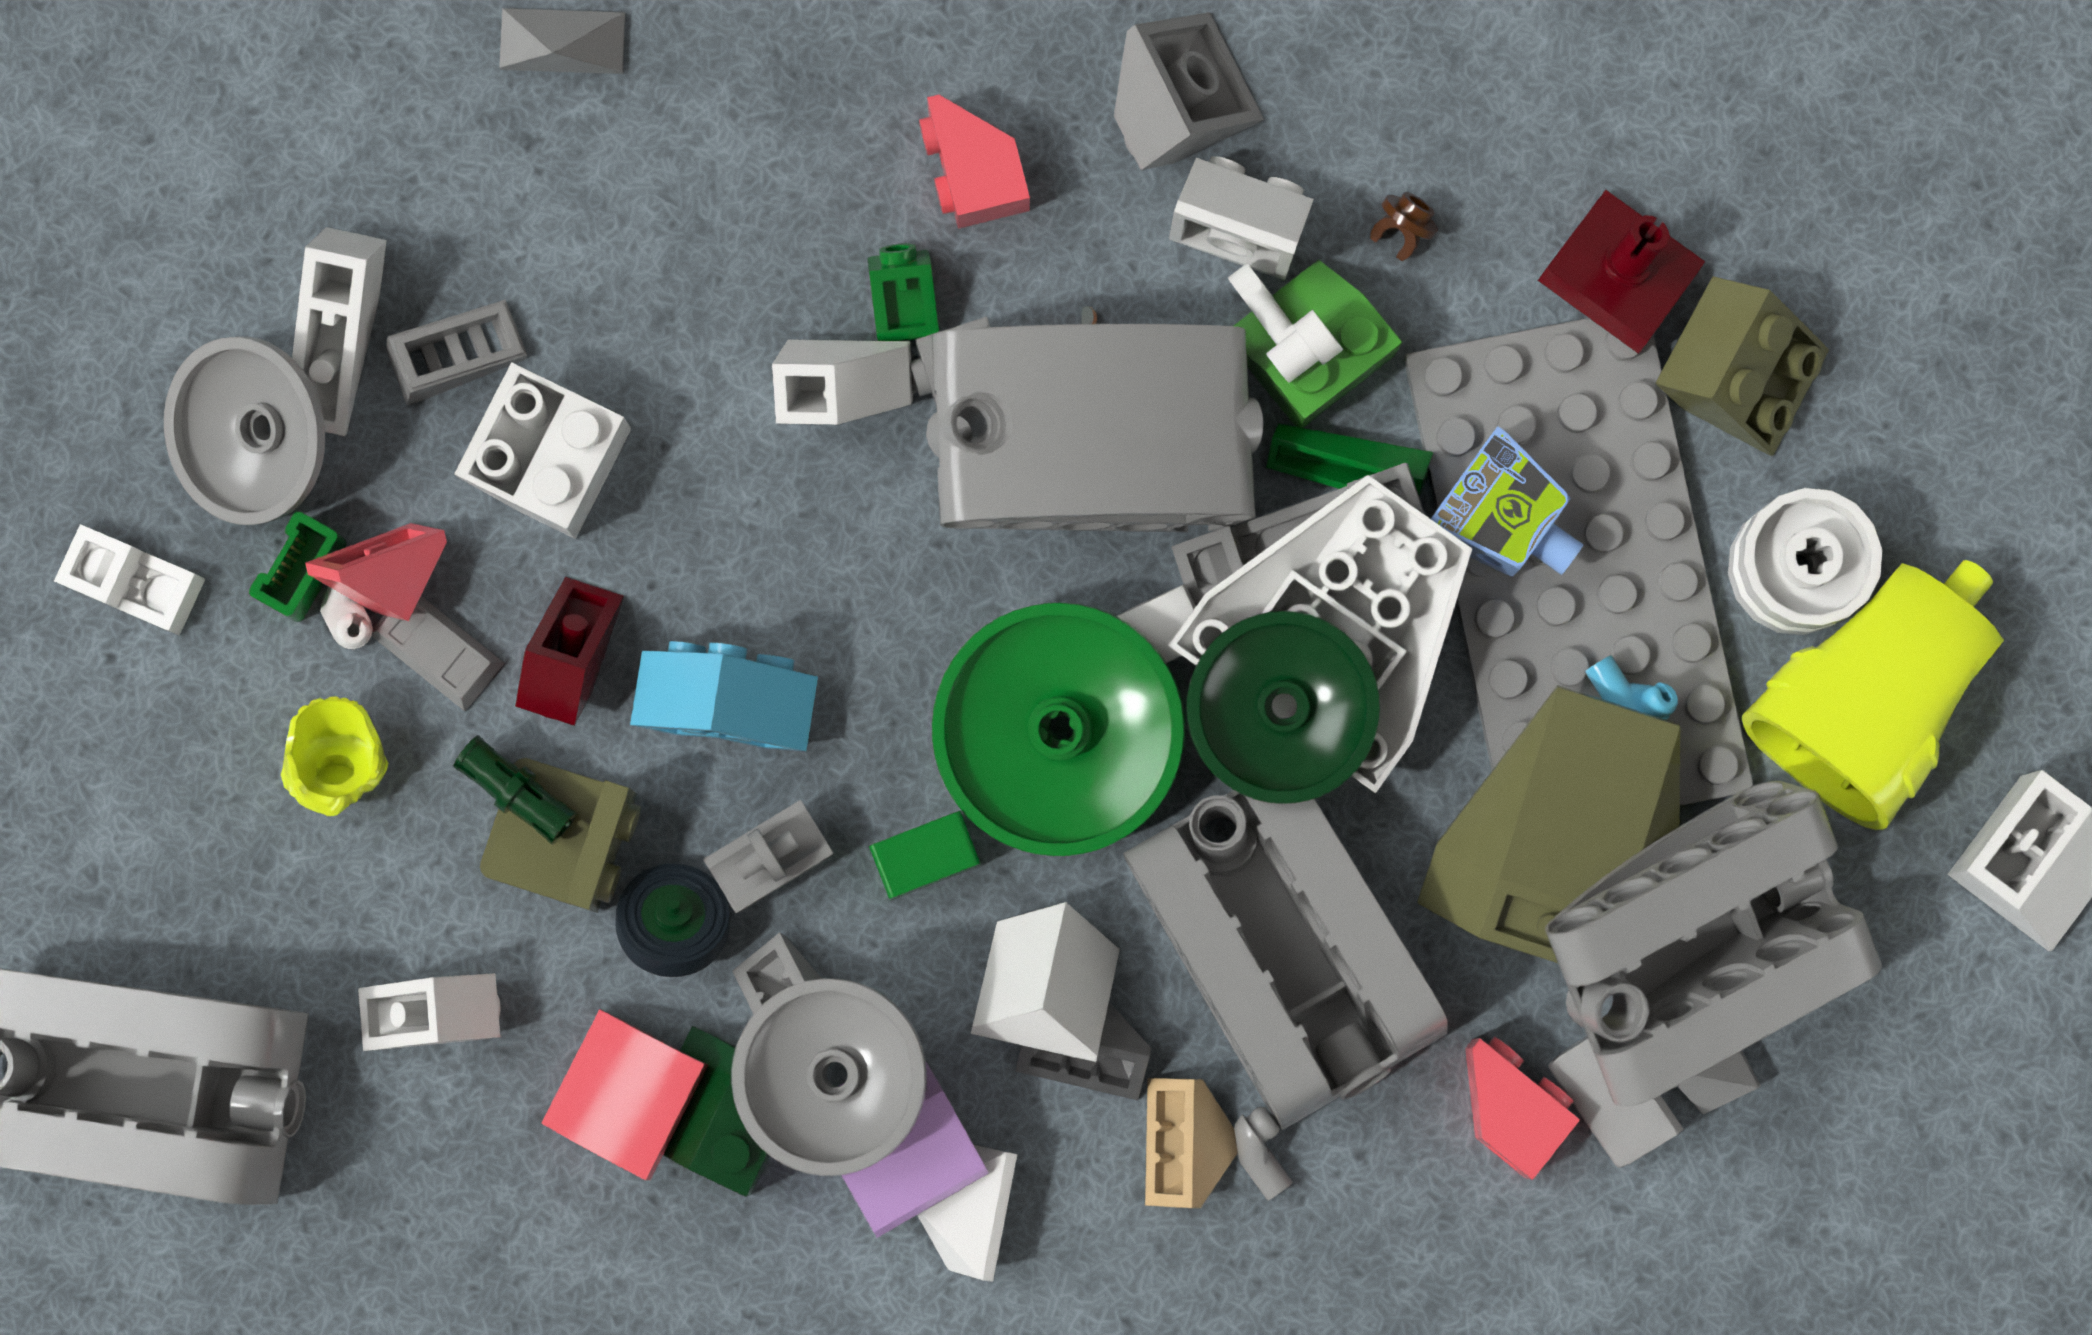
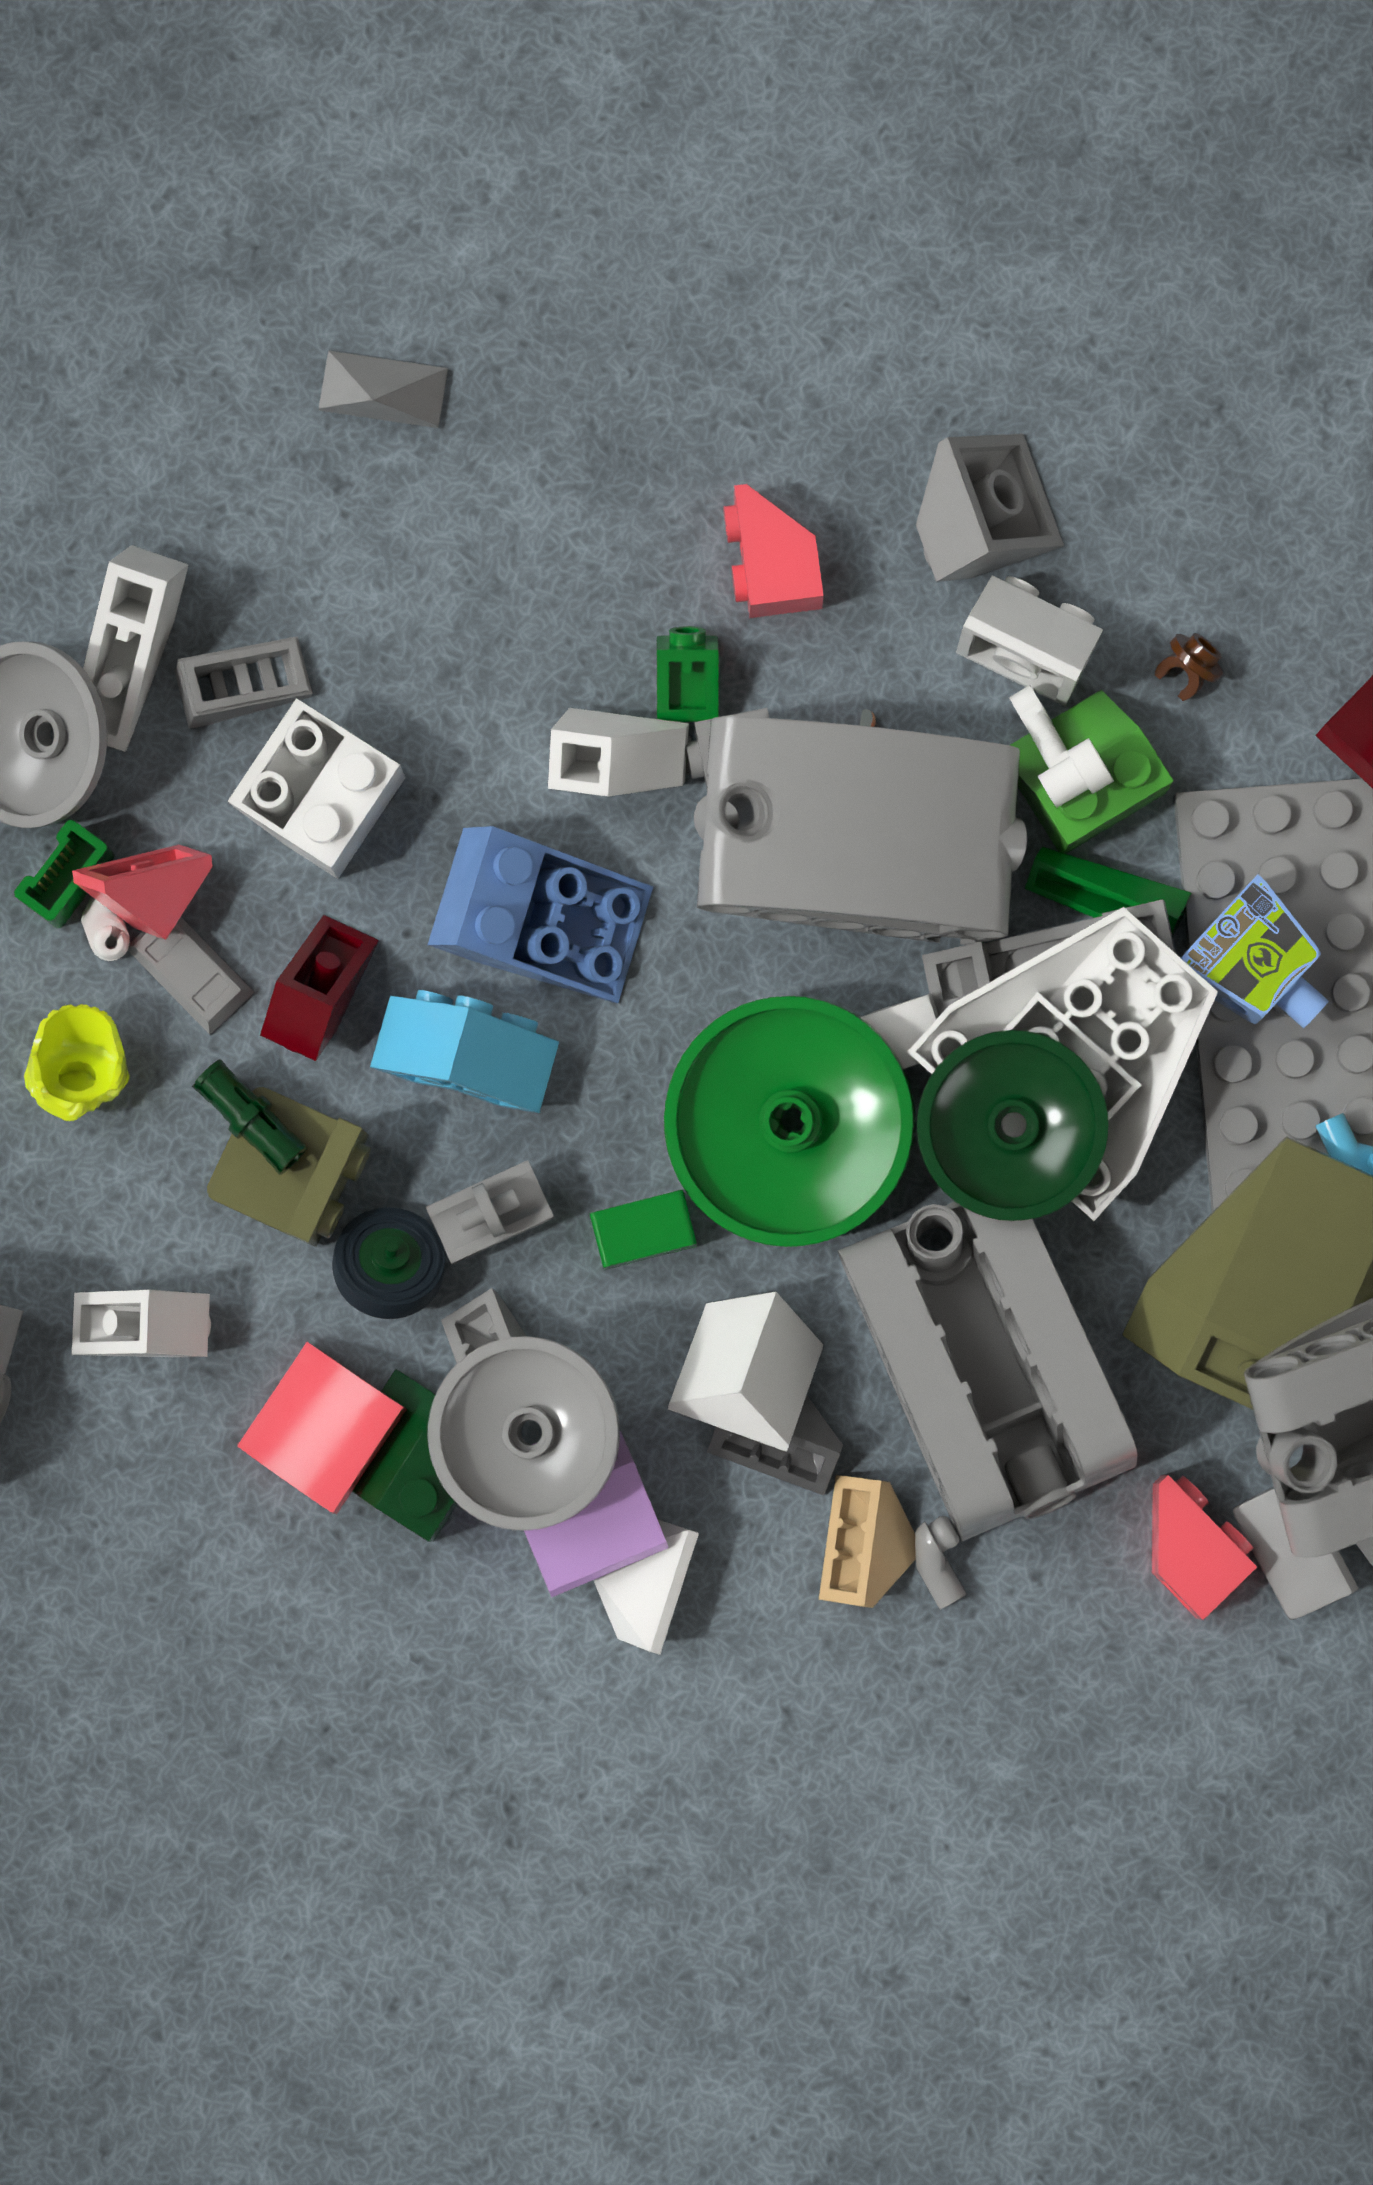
camera: 15 degrees right, 0 degrees up
none -> medium blue slope [428,826,653,1003]

